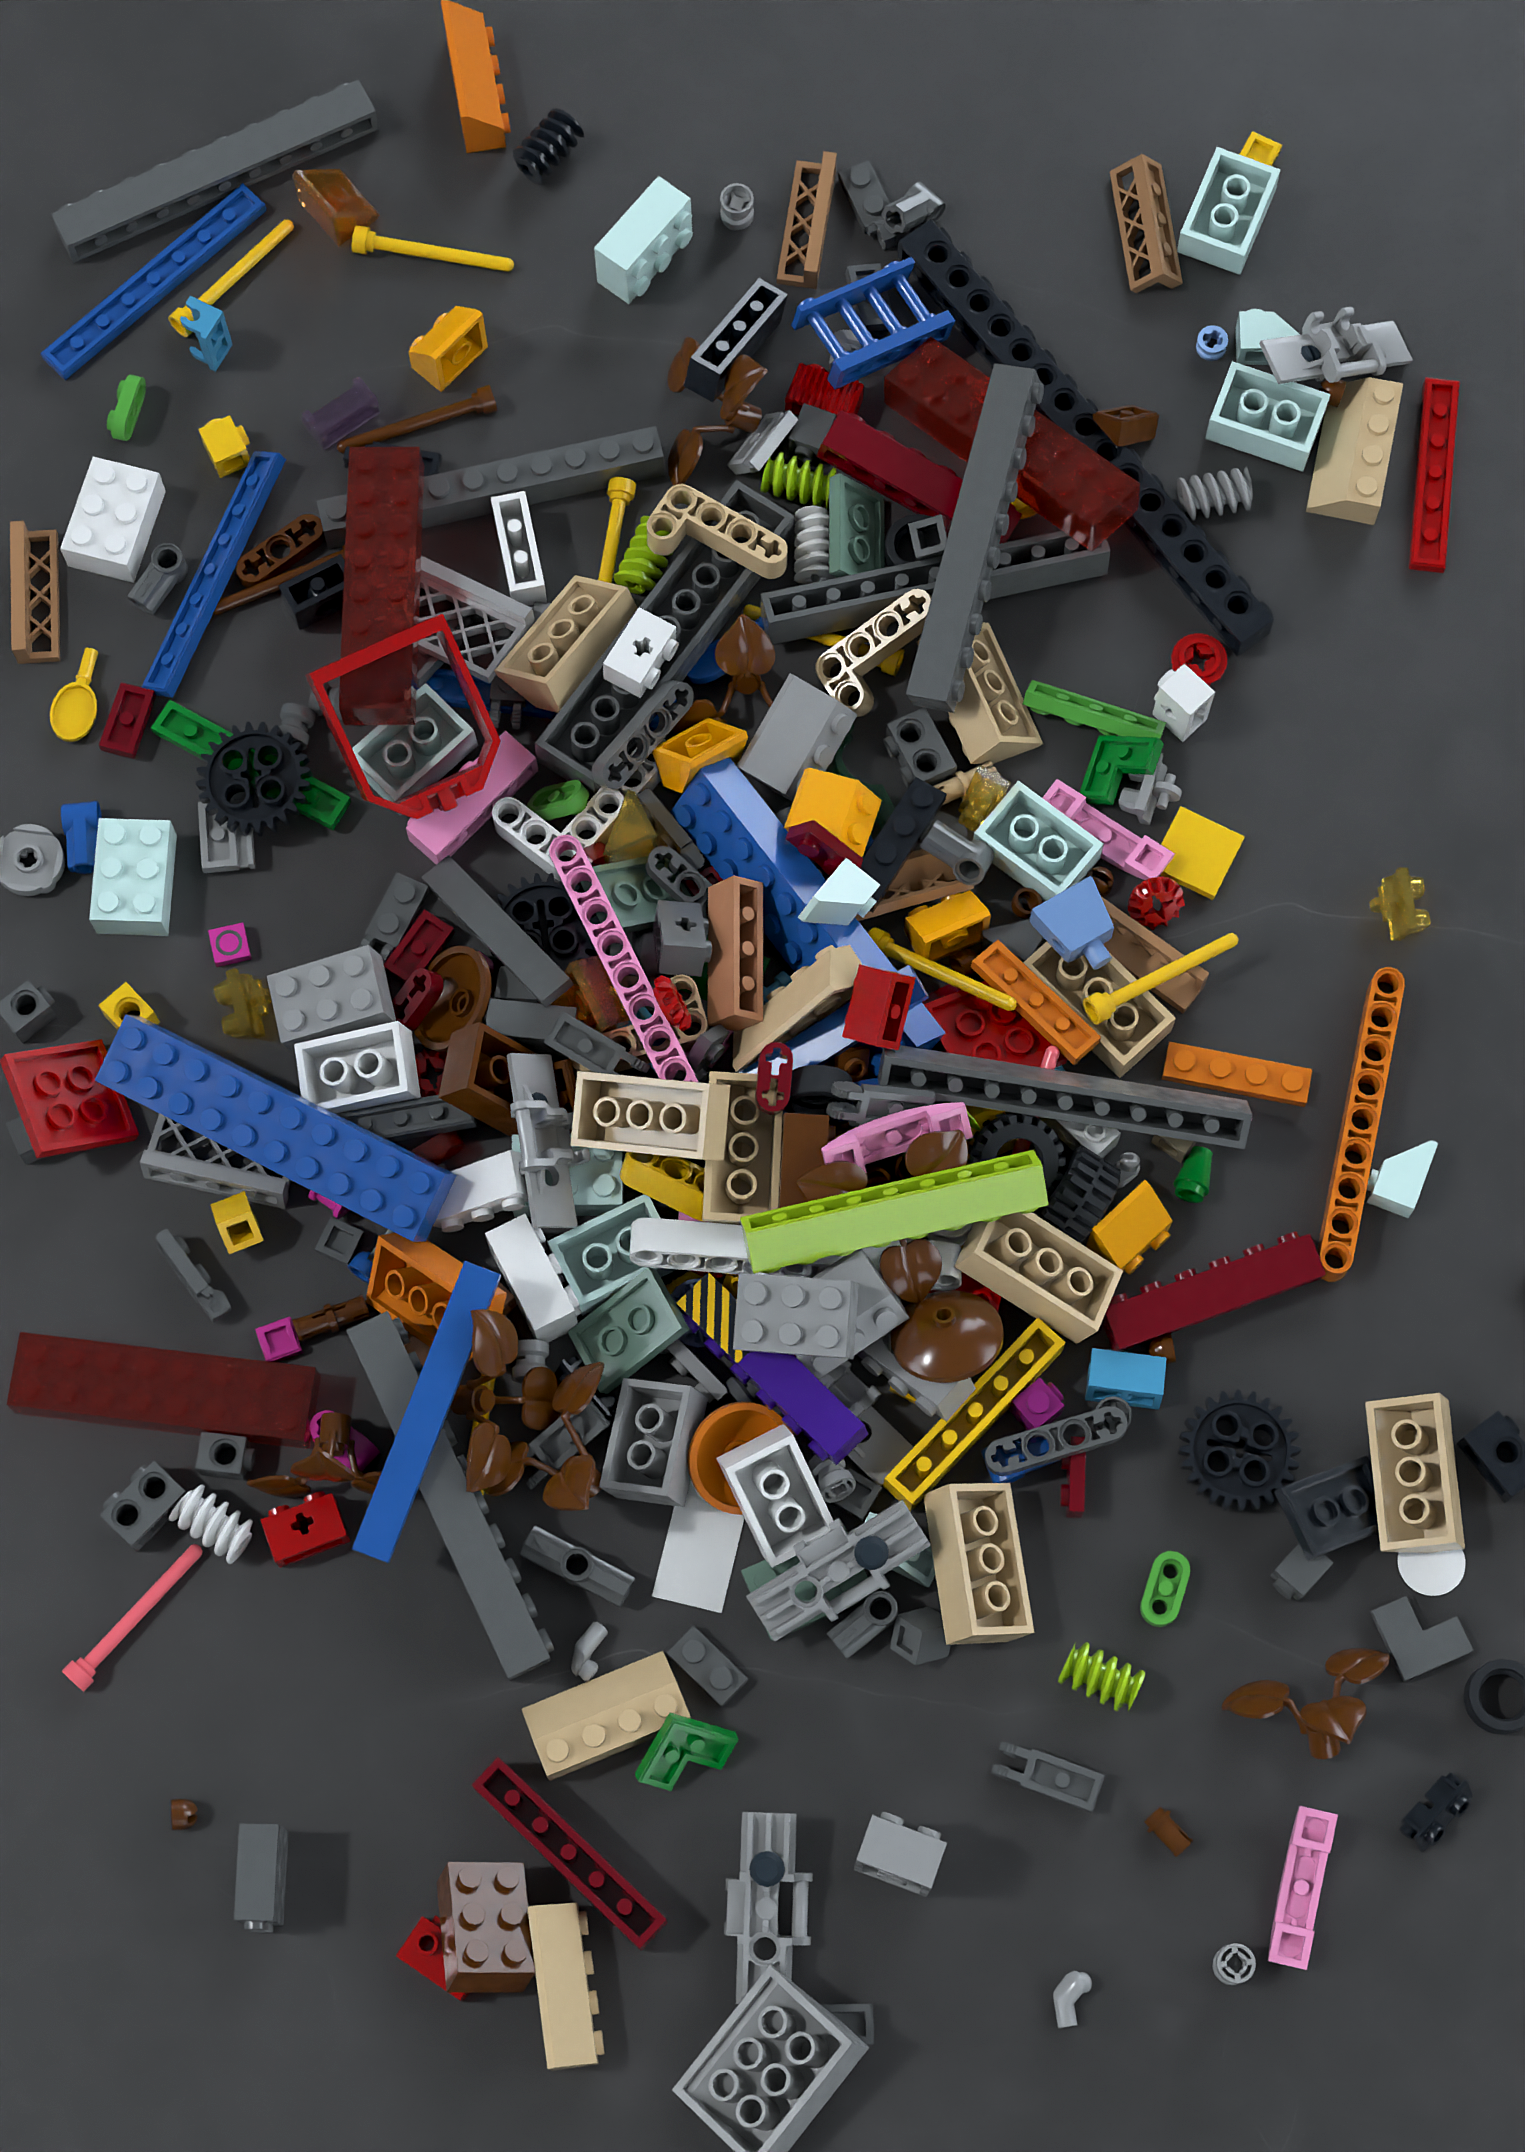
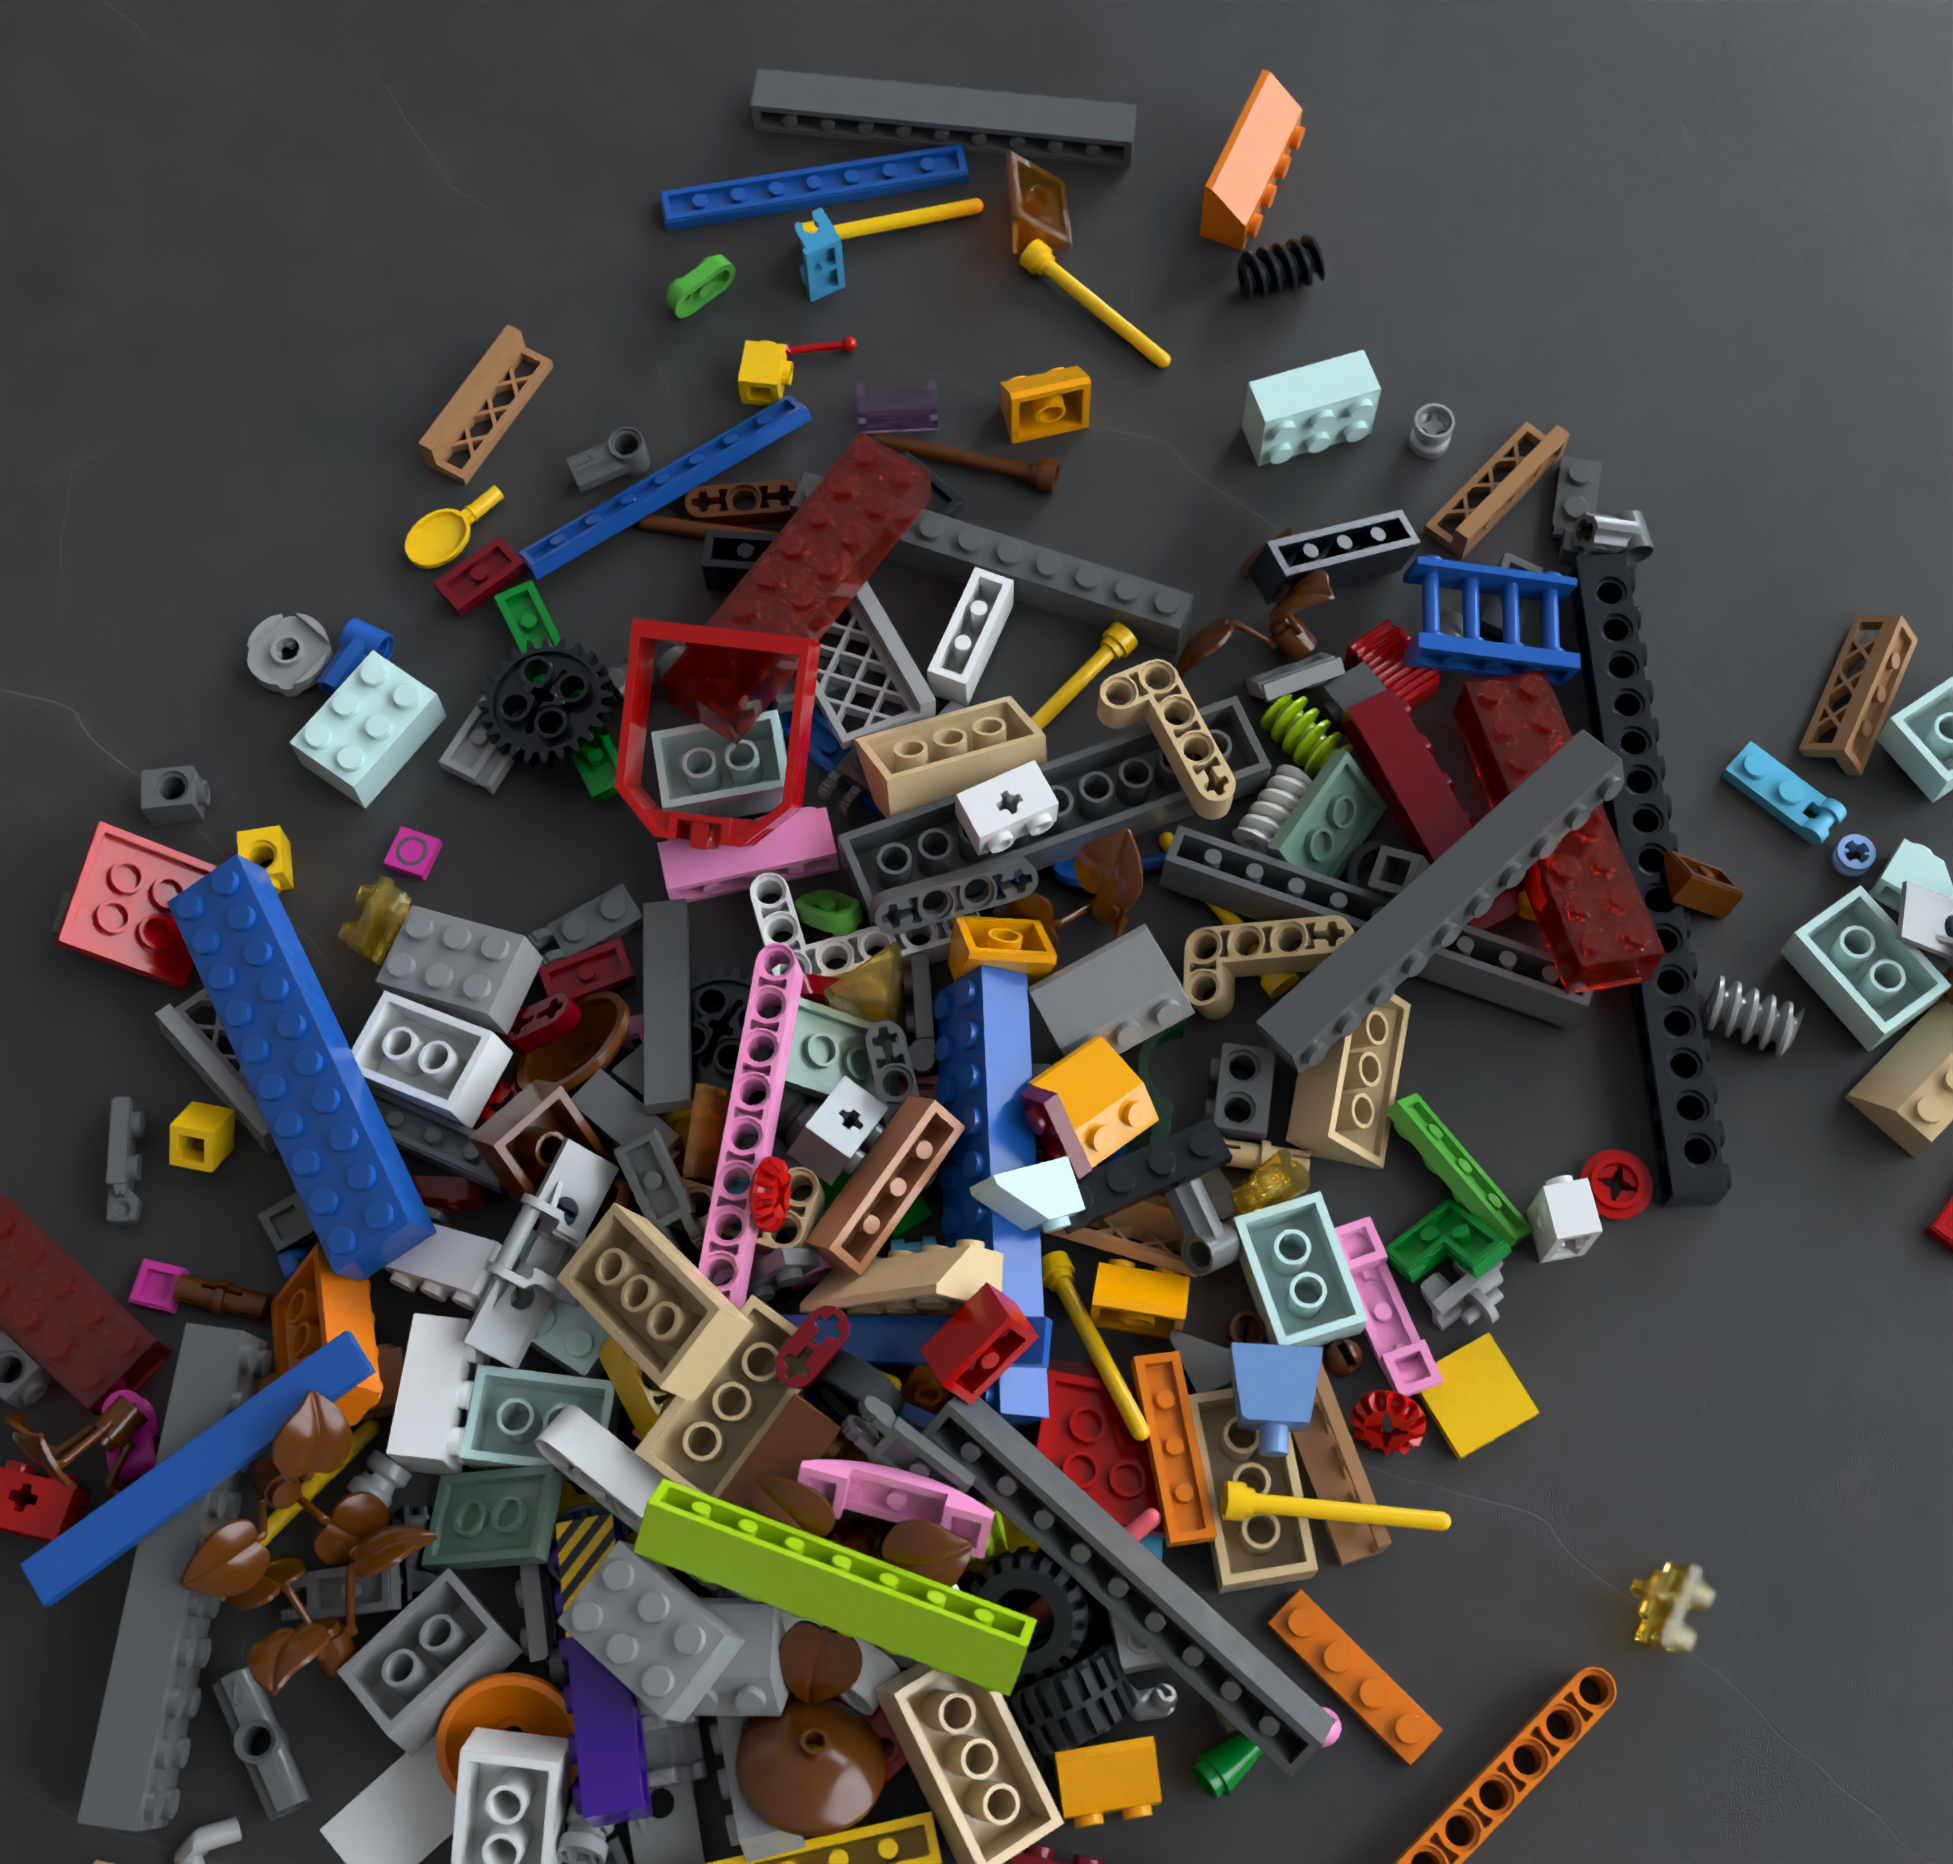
camera: 35 degrees right, 5 degrees down
white brick [60,457,166,583] -> none
lime piece [614,515,674,594] -> none
reddish brown hinge [949,949,978,978] -> none
none -> red hinge [785,336,857,358]
none -> medium azure plate [1721,741,1847,846]

